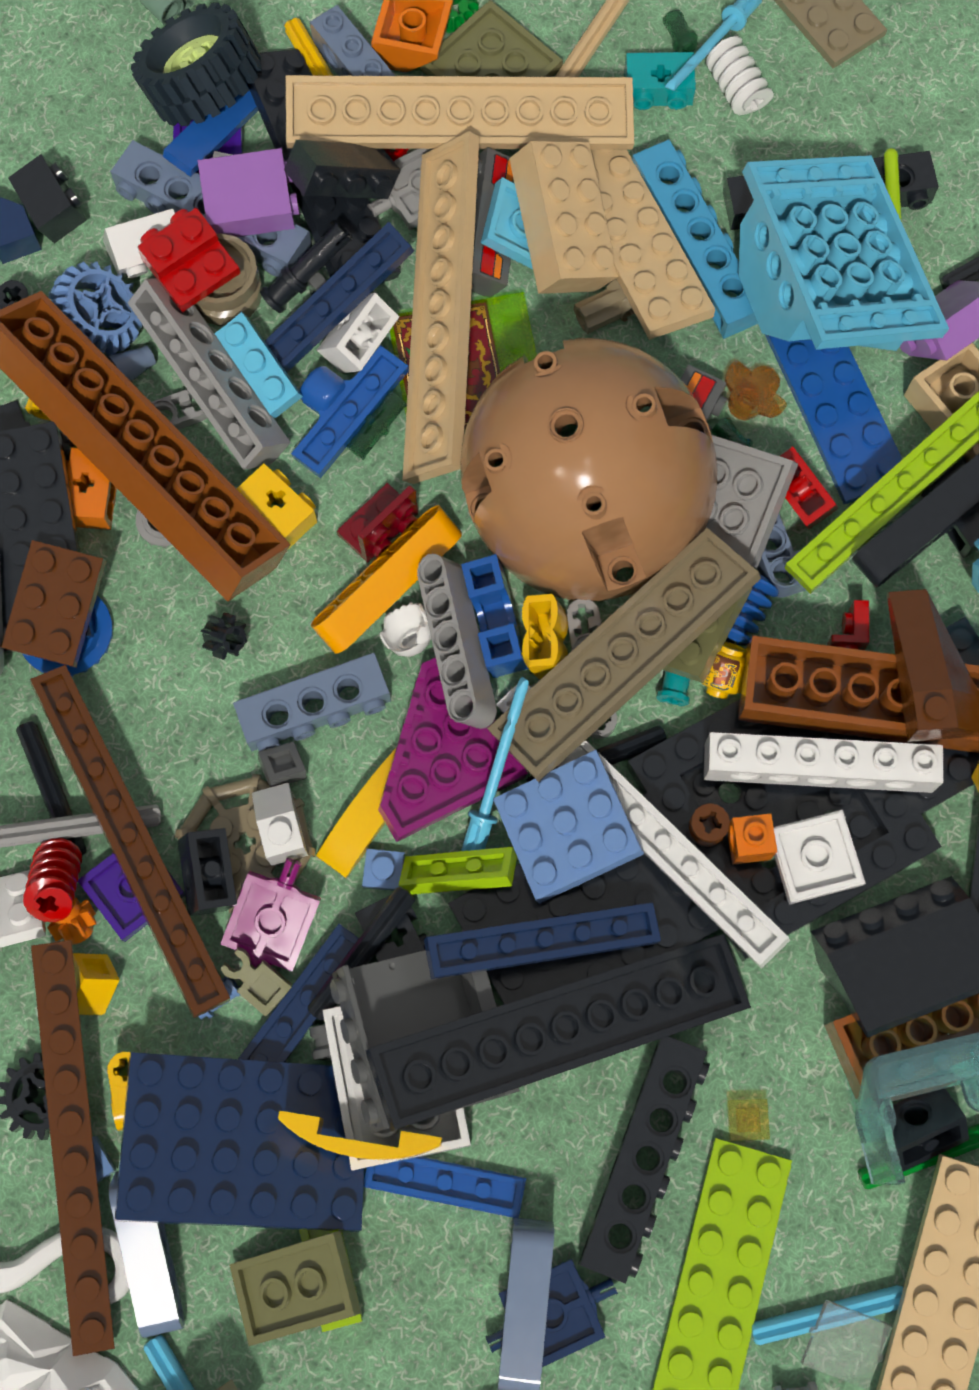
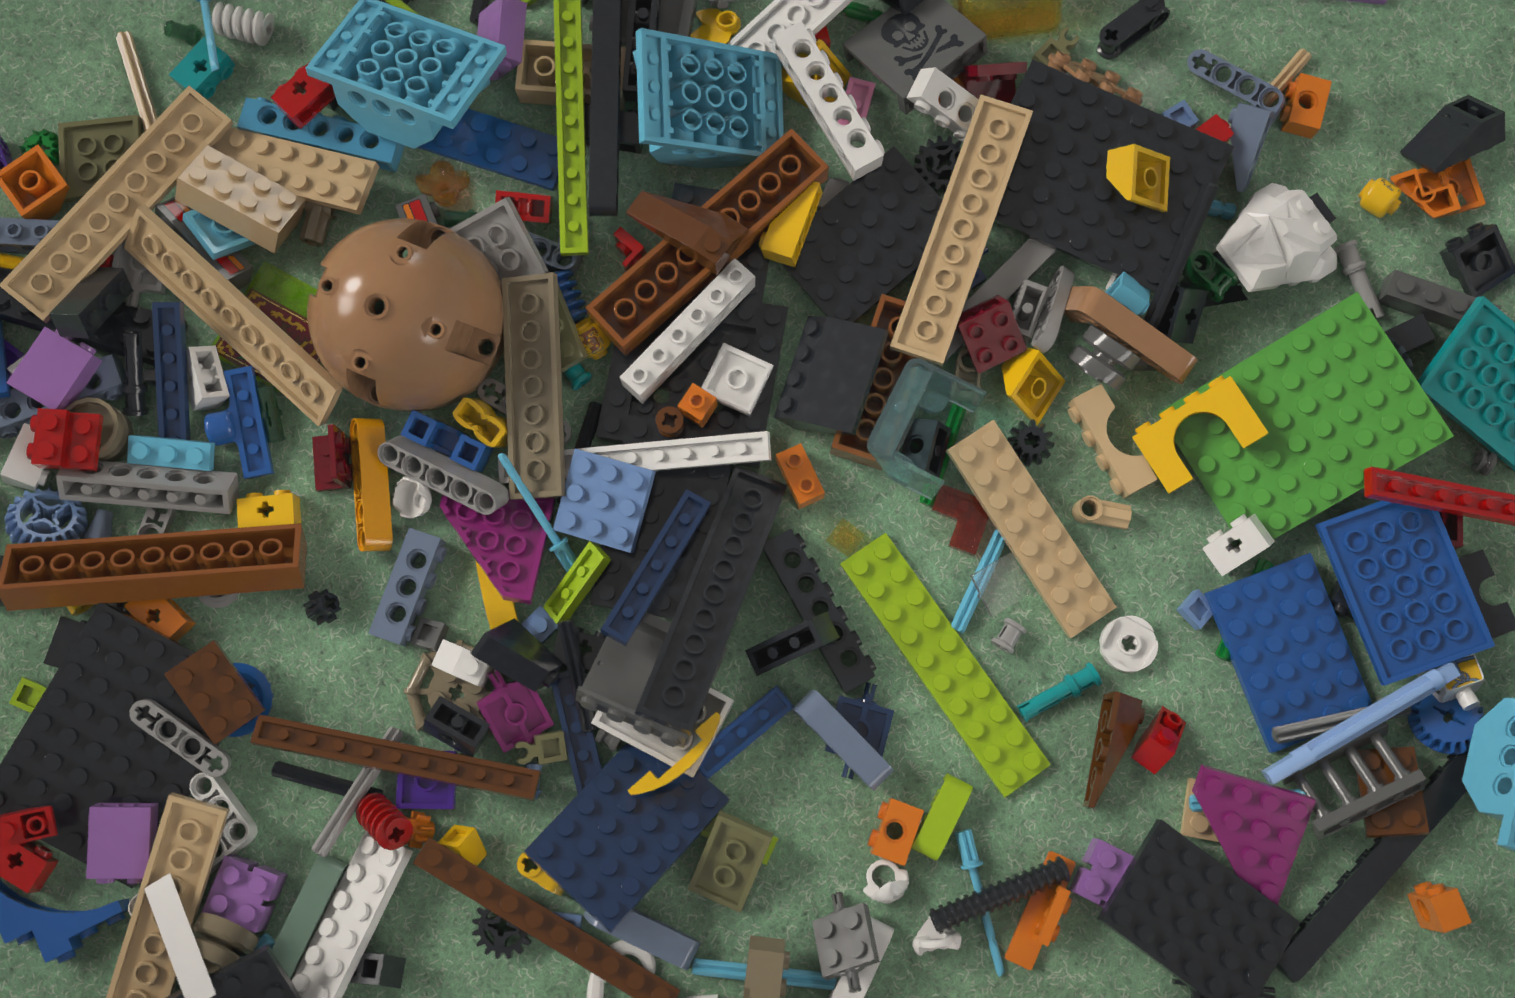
camera: 50 degrees left, 5 degrees up
none -> red brick [271,61,336,130]
none -> black slope [470,618,563,692]
none -> black brick [745,612,839,676]
none -> orange brick [776,443,825,509]
none -> clear red plate [931,484,989,556]

